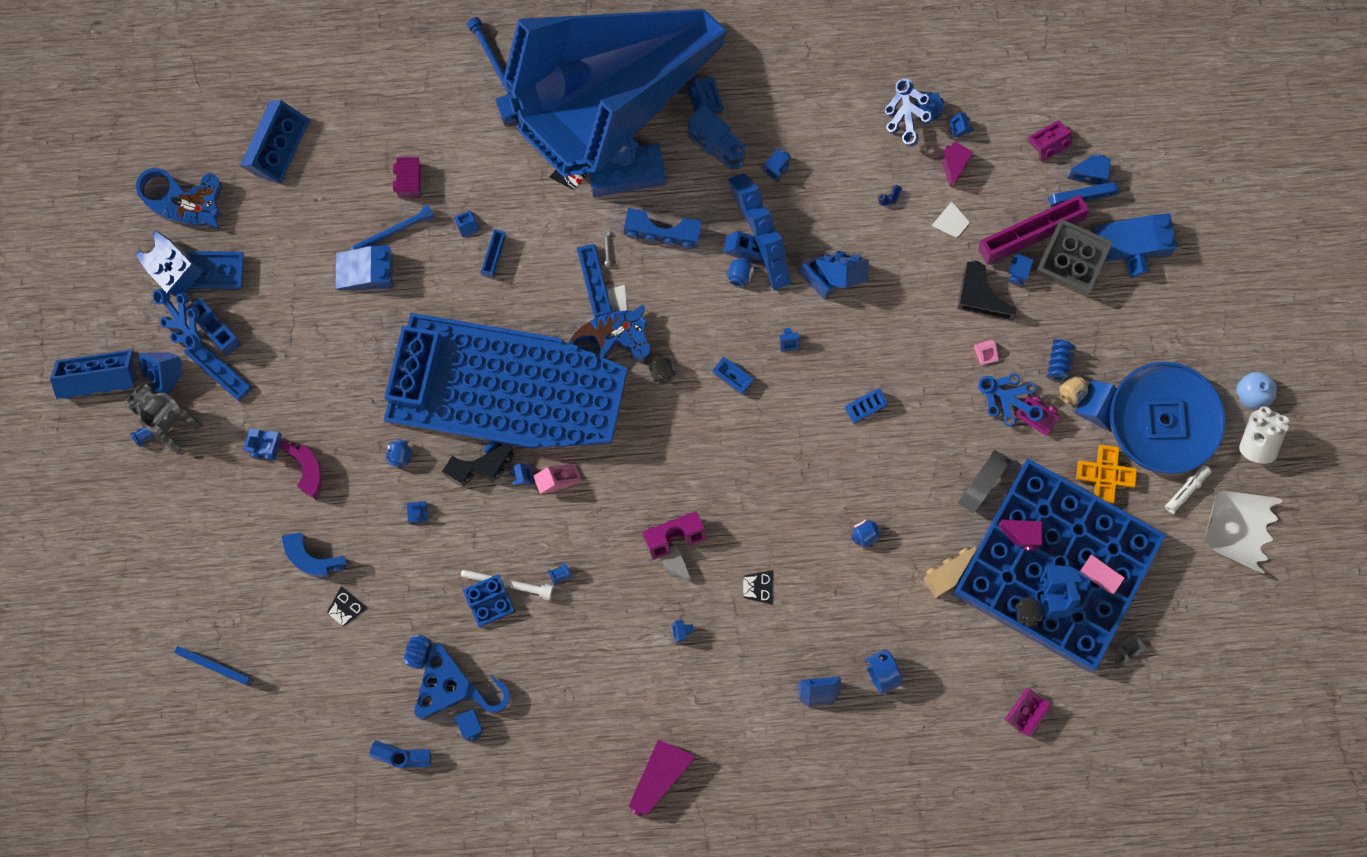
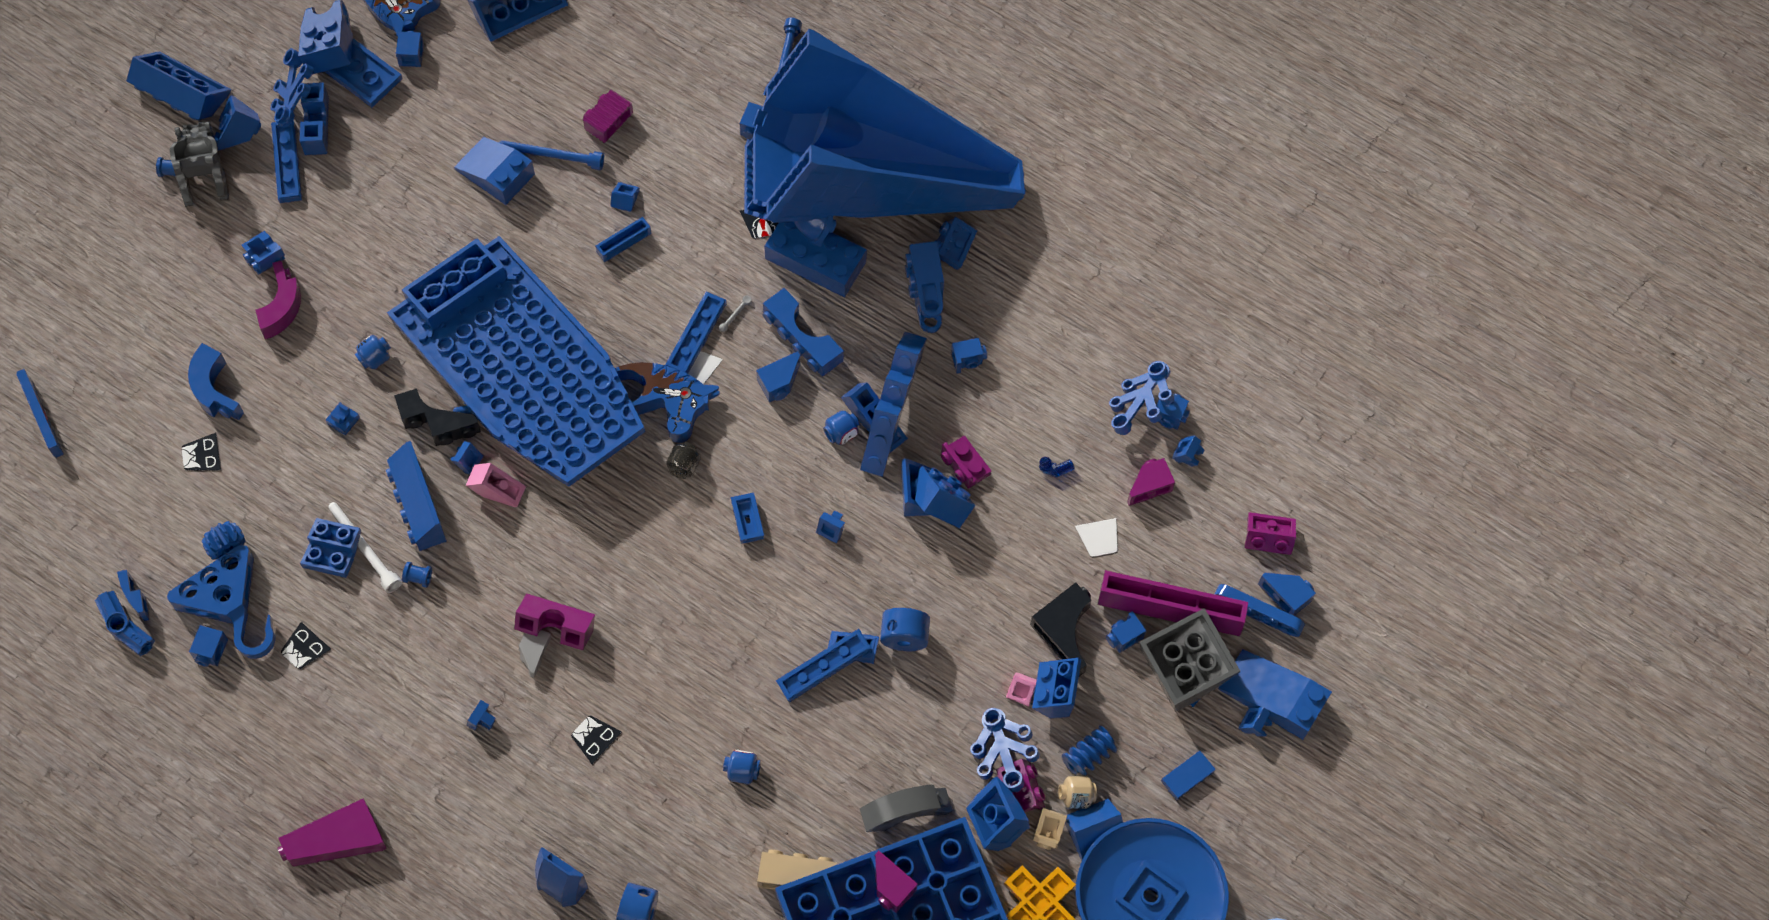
camera: 40 degrees right, 10 degrees down
none -> blue slope [117,570,149,621]
none -> black sticker [281,622,331,669]
none -> blue slope [386,441,447,551]
none -> blue brick [396,31,424,67]
none -> blue slope [756,351,800,403]
none -> blue tile [776,628,872,702]
none -> blue piece [880,608,930,651]
none -> magenta bracket [940,435,992,489]
none -> blue slope [966,777,1030,851]
none -> blue slope [1032,658,1081,719]
none -> tan bracket [1033,808,1067,850]
none -> blue tile [1161,751,1216,800]

